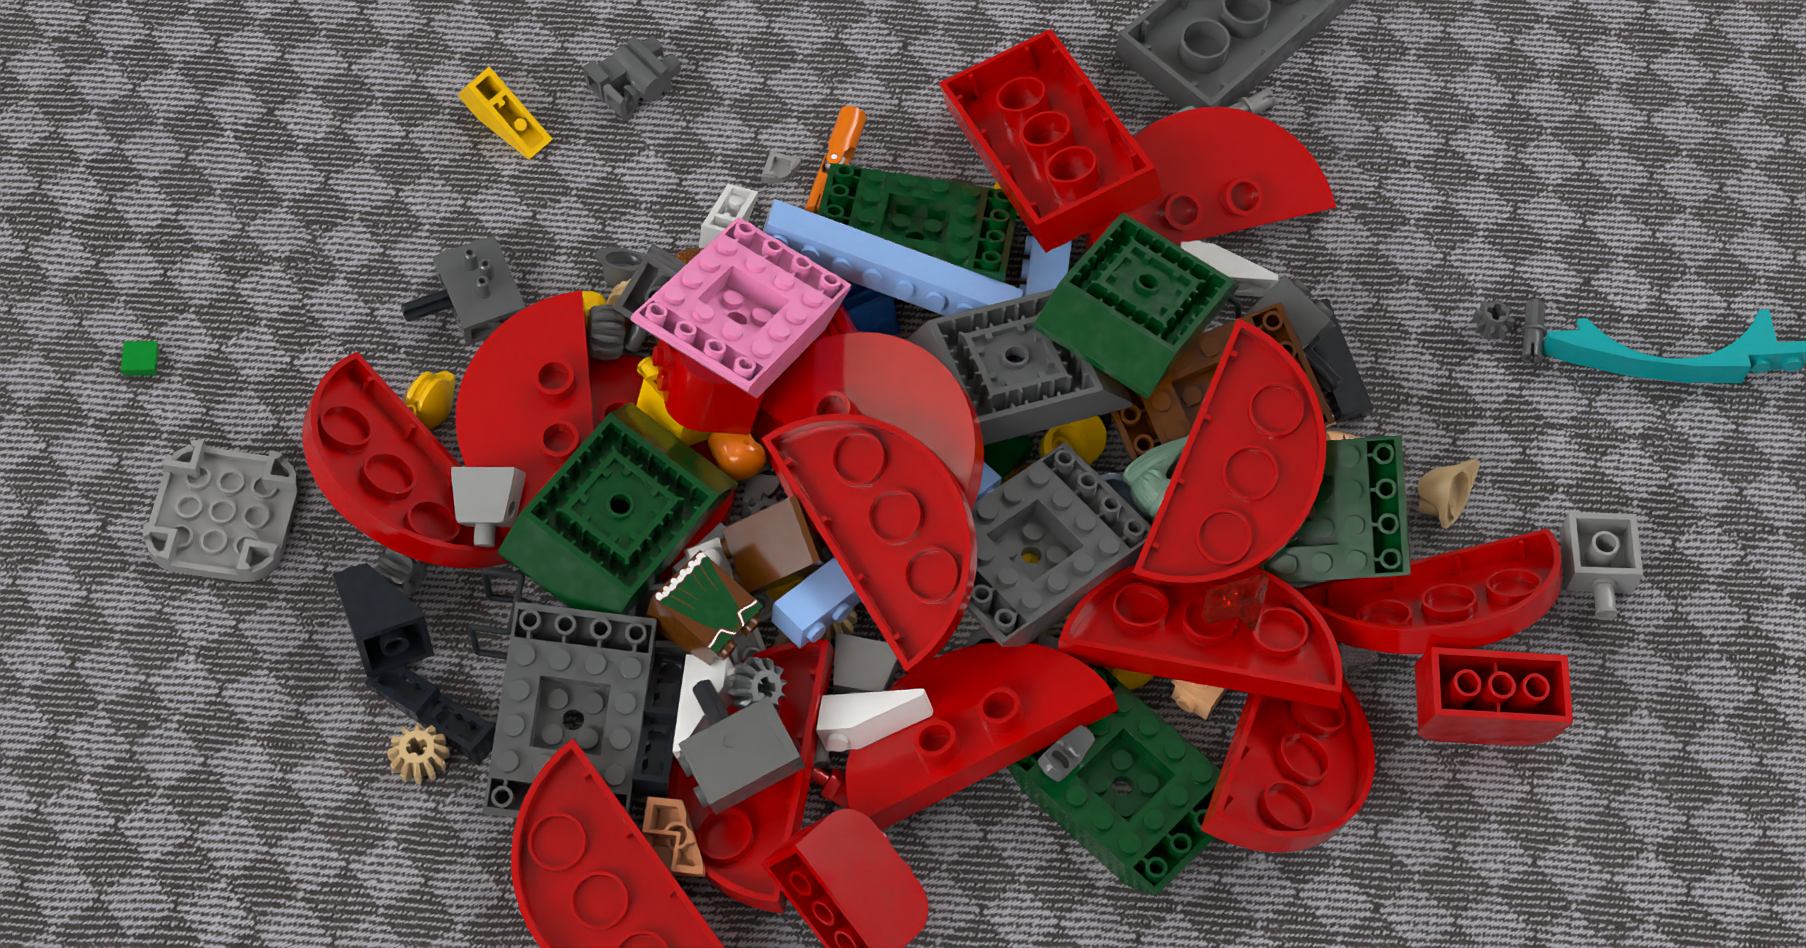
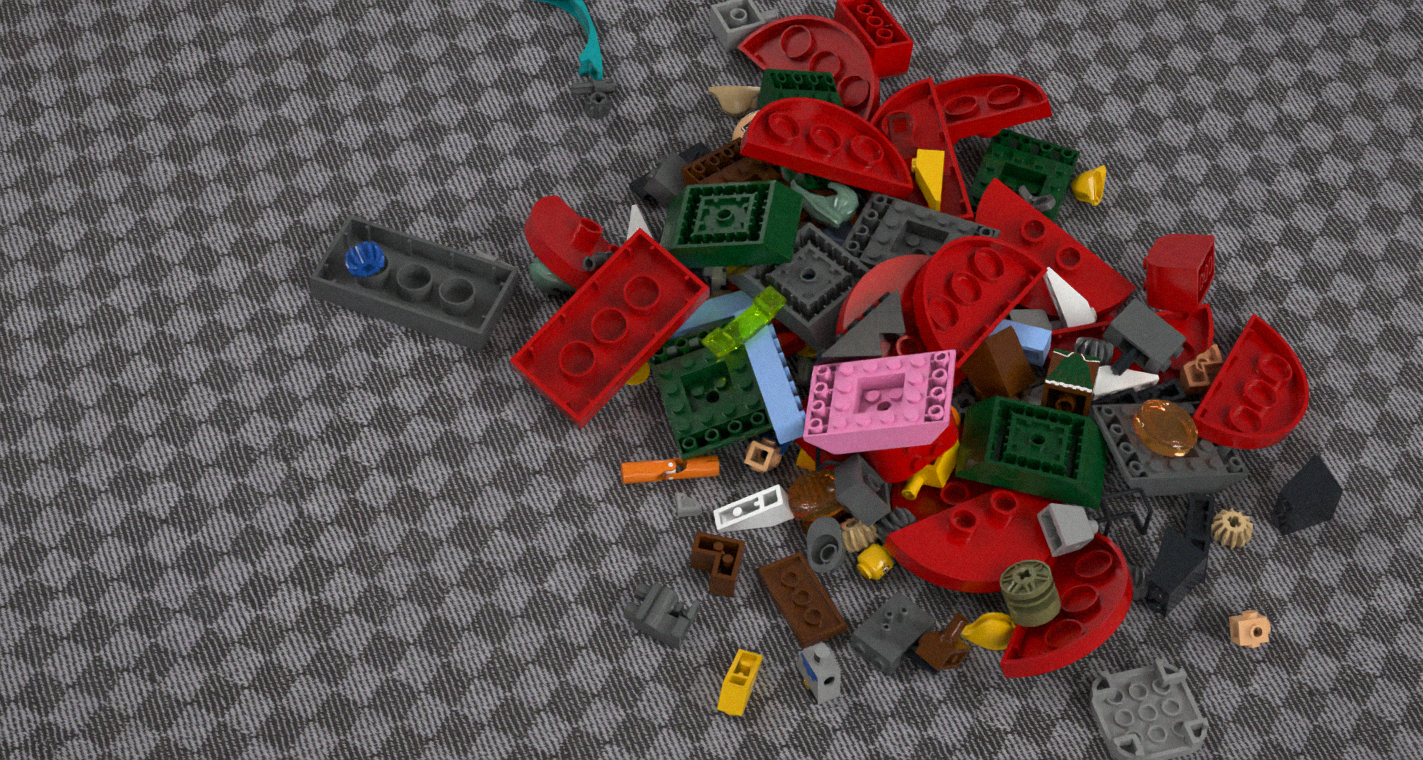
camera: 115 degrees left, 10 degrees down
none -> dark grey axle [582,251,614,271]
none -> reddish brown brick [690,531,745,598]
none -> clear neon green slope [701,285,787,357]
none -> reddish brown plate [756,551,848,649]
none -> light grey torso [795,642,841,705]
none -> black slope [814,290,906,366]
none -> yellow slope [911,149,945,212]
none -> reddish brown brick [915,613,971,671]
none -> olive wheel [999,560,1061,627]
none -> yellow hat [1071,165,1106,206]
none -> clear orange piece [1133,399,1198,458]
none -> light nougat brick [1229,610,1271,648]
none -> black slope [1270,455,1343,536]

